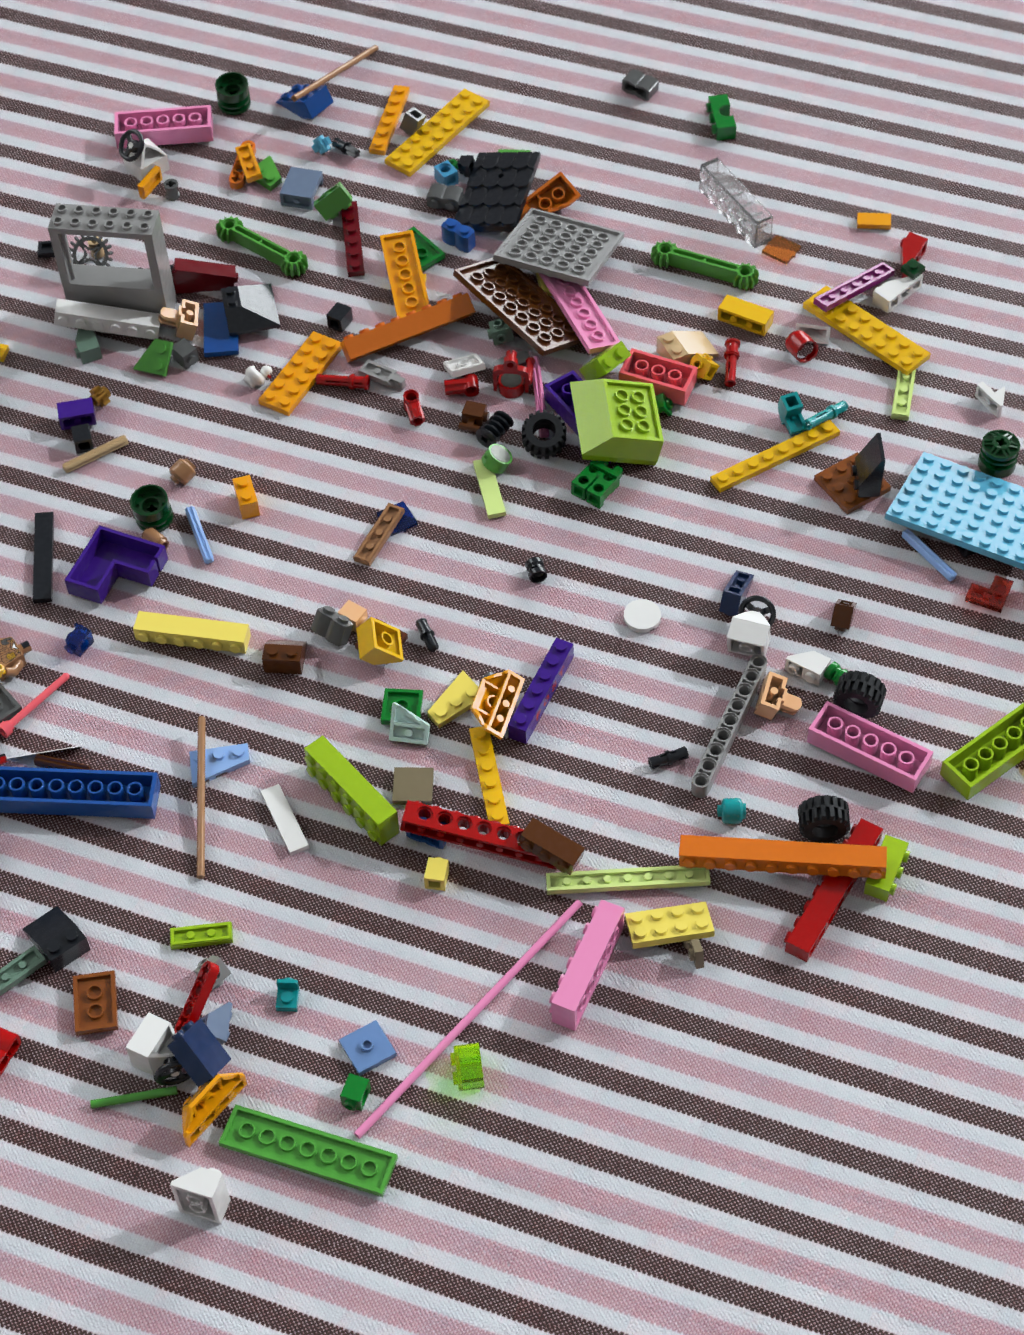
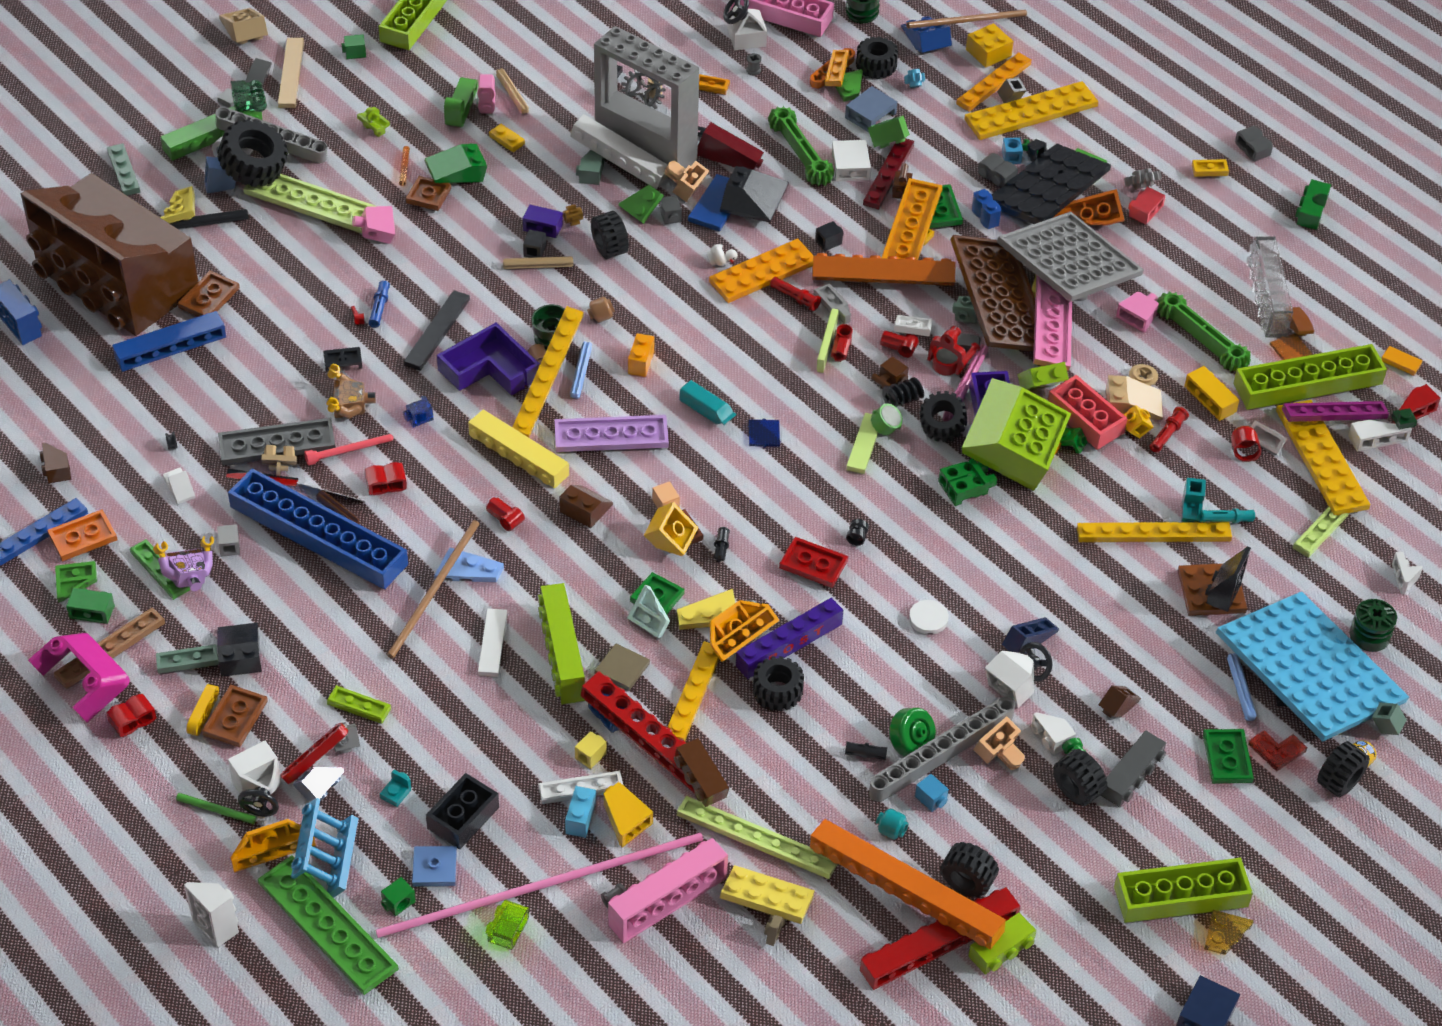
camera: 25 degrees right, 5 degrees down
light orange tile [137,165,162,199] -> none
dark blue brick [167,1018,231,1088] -> none
dark grey brick [311,606,354,646] -> none
black axle [332,137,360,158] -> none
medium nougat tile [353,503,405,567] -> none
bright pink brick [807,701,933,793] -> none
none -> yellow beam [186,684,219,736]
none -> dark azure fence [291,798,358,898]
none -> red brick [365,462,407,495]
none -> black brick [426,773,499,850]
none -> red piece [486,497,525,531]
none -> yellow plate [512,306,584,438]
none -> white tile [538,771,623,804]
none -> lavender plate [554,415,669,452]
none -> medium azure brick [565,786,596,838]
none -> black tyre [591,211,629,259]
none -> dark grey bush [601,883,627,908]
none -> yellow slope [603,782,653,848]
none -> teal piece [679,380,736,425]
none -> black tyre [753,656,804,711]
none -> red plate [779,537,848,588]
none -> yellowish green tile [817,308,839,373]
none -> white panel [831,140,871,182]
none -> black tyre [856,37,898,79]
none -> green wheel [889,708,936,756]
none -> reddish brown brick [892,163,913,199]
none -> dark azure brick [915,774,949,812]
none -> yellow brick [966,23,1014,68]
none -> dark grey brick [1100,730,1166,807]
none -> bright pink torso [1116,292,1159,333]
none -> light grey gear [1124,168,1162,189]
none -> coral brick [1128,187,1166,225]
none -> tan gear [1129,364,1158,386]
none -> yellow plate [1192,159,1229,177]
none -> green tile [1203,729,1254,784]
none -> lime brick [1233,344,1387,410]
none -> dark orange slope [1283,307,1315,336]

